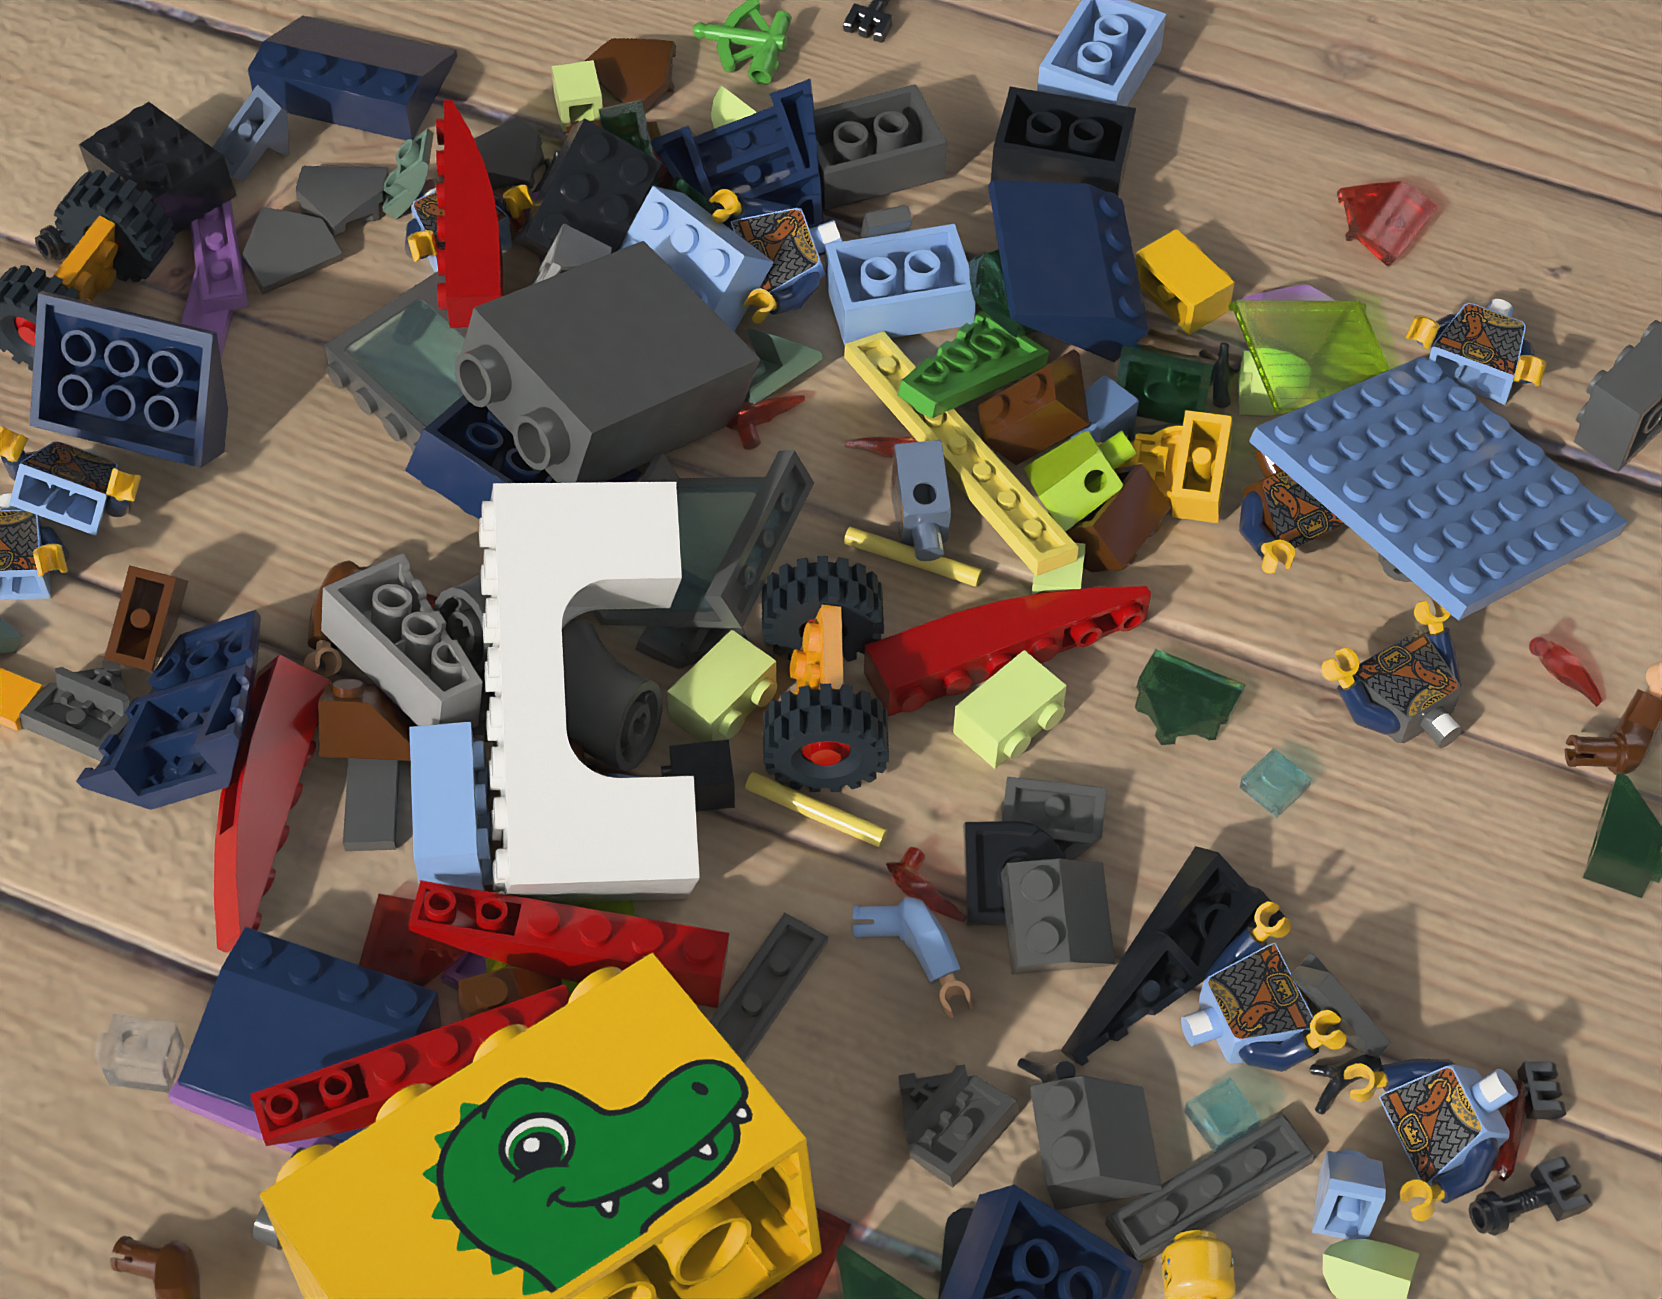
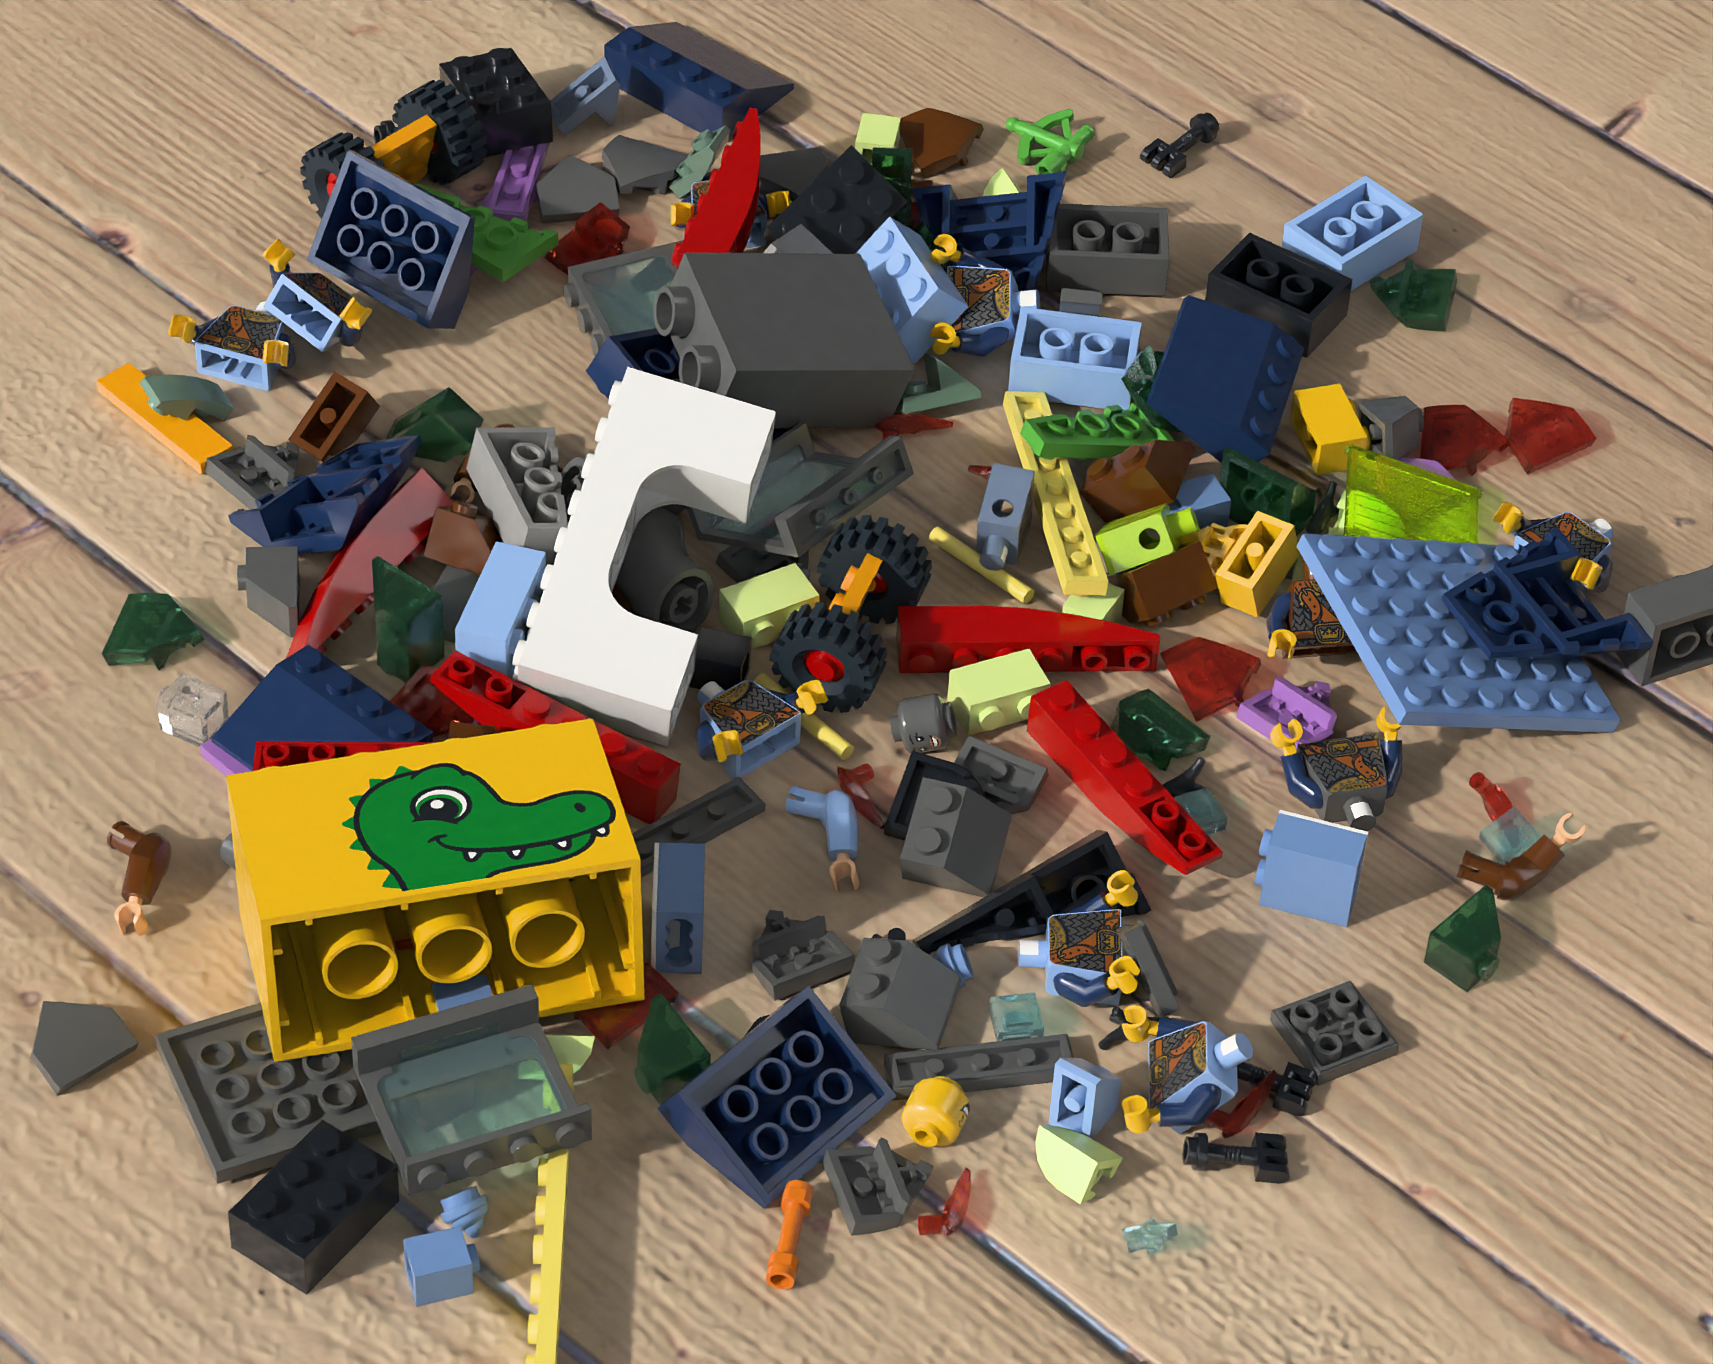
camera: 20 degrees right, 10 degrees down
none -> clear green slope [101,593,205,670]
none -> dark grey slope [237,546,300,637]
none -> clear green slope [372,556,445,685]
none -> clear green slope [386,387,484,463]
none -> bright green wing [415,183,558,282]
none -> clear red slope [545,202,630,293]
none -> medium blue piece [651,843,705,974]
none -> torso [696,680,828,779]
none -> dark grey head [890,693,957,753]
none -> medium blue plate [933,943,974,988]
none -> red slope [1027,680,1223,875]
none -> clear red slope [1160,637,1261,722]
none -> black bar [1162,757,1211,798]
none -> medium lavender slope [1236,676,1337,749]
none -> medium blue piece [1254,810,1368,927]
none -> dark grey tile [1270,980,1399,1086]
none -> dark grey slope [1358,396,1424,464]
none -> clear green slope [1370,259,1457,332]
none -> clear red slope [1420,404,1510,476]
none -> dark blue wedge [1441,527,1654,661]
none -> clear light blue plate [1479,806,1541,865]

